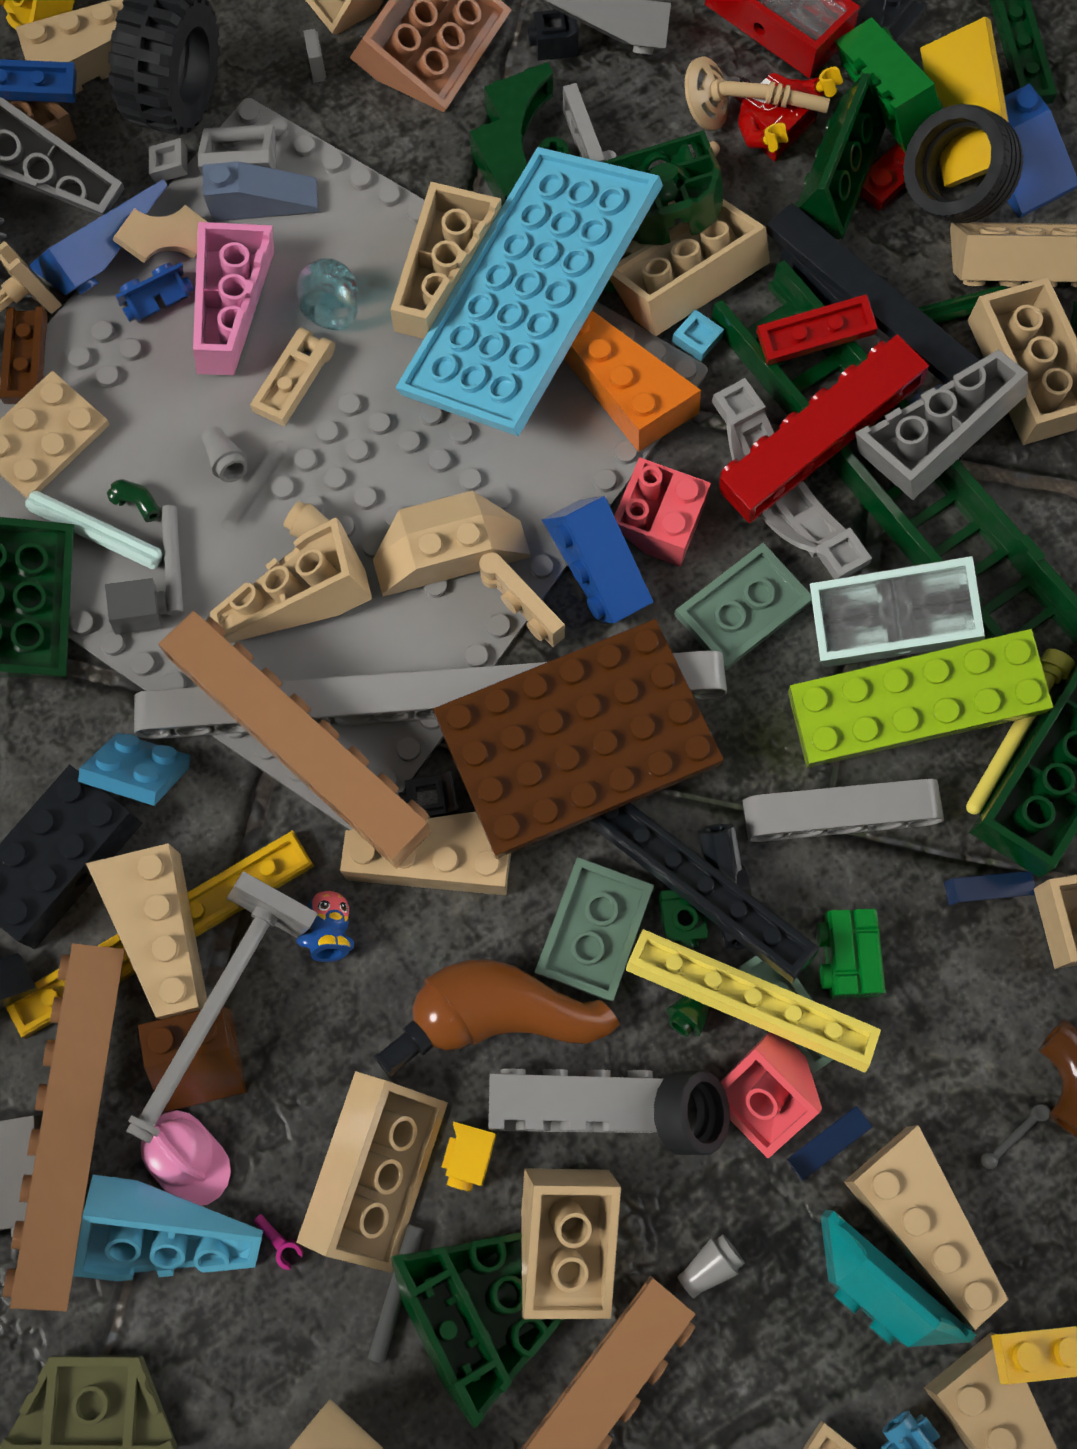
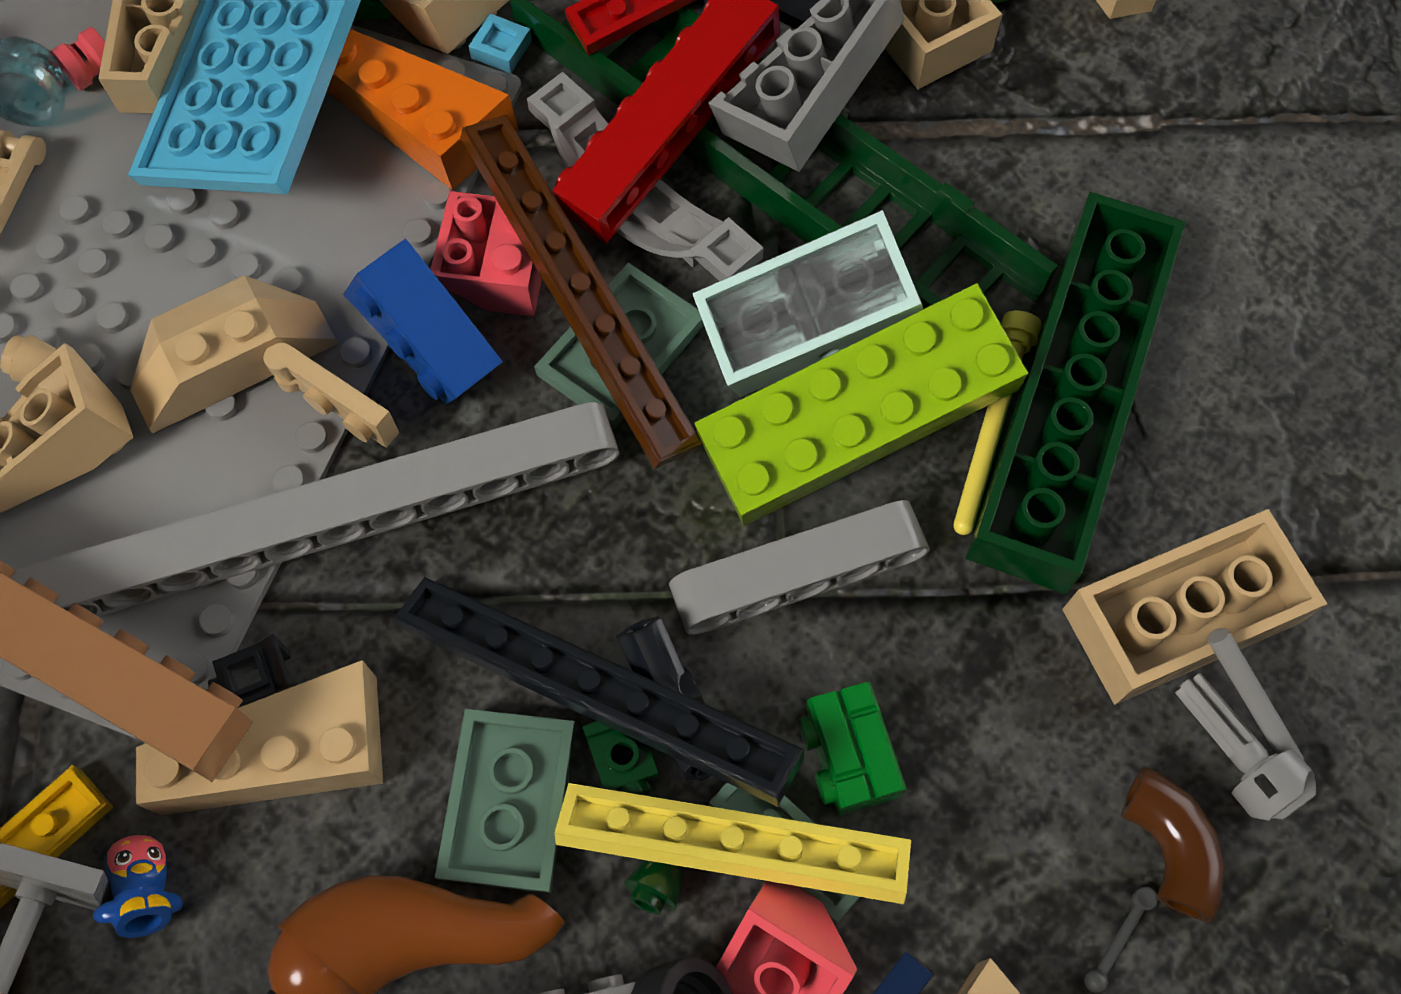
camera: 15 degrees left, 5 degrees down
reddish brown plate [433,619,724,859] -> none
dark blue piece [944,871,1035,906] -> none
none -> coral wheel [50,26,105,91]
none -> reddish brown tile [460,115,702,469]

